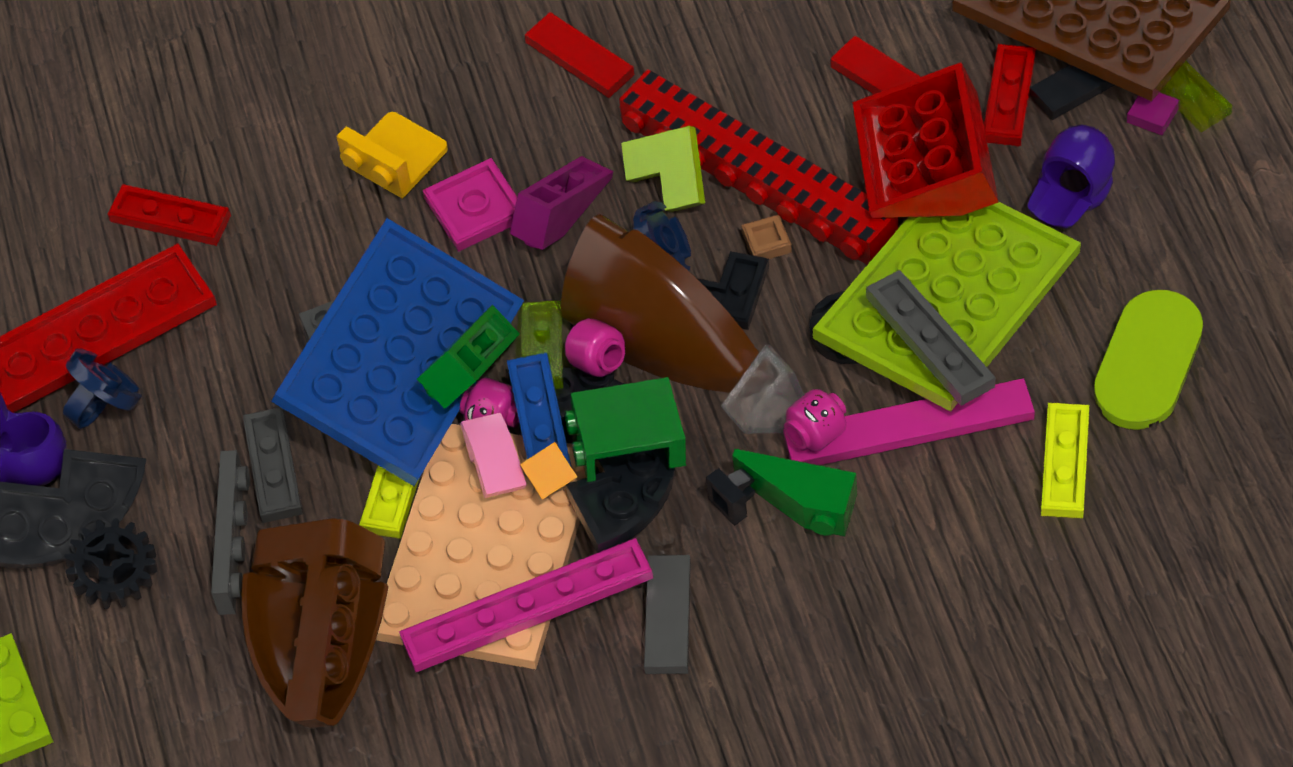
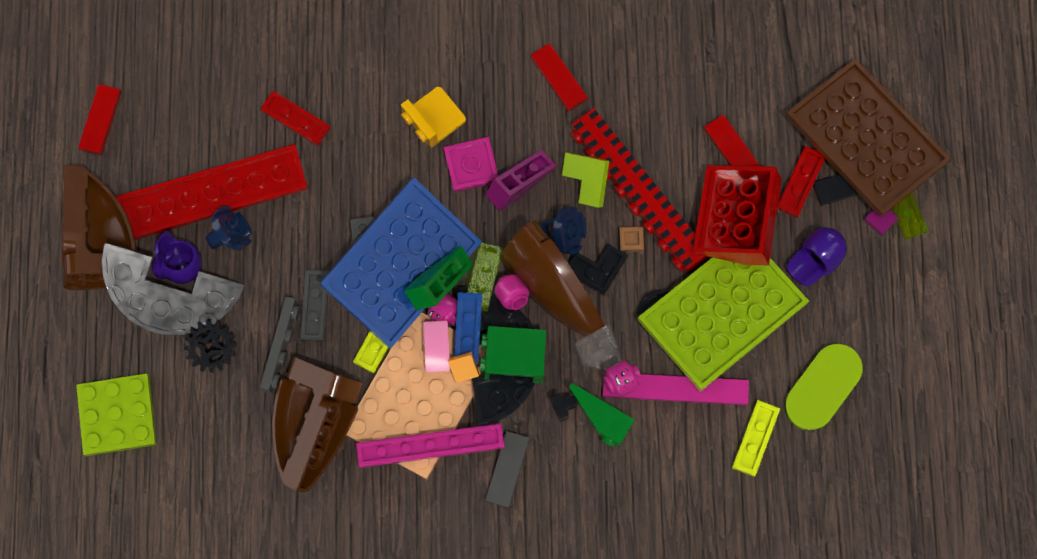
camera: 15 degrees right, 20 degrees up
dark grey plate [866,270,996,406] -> none

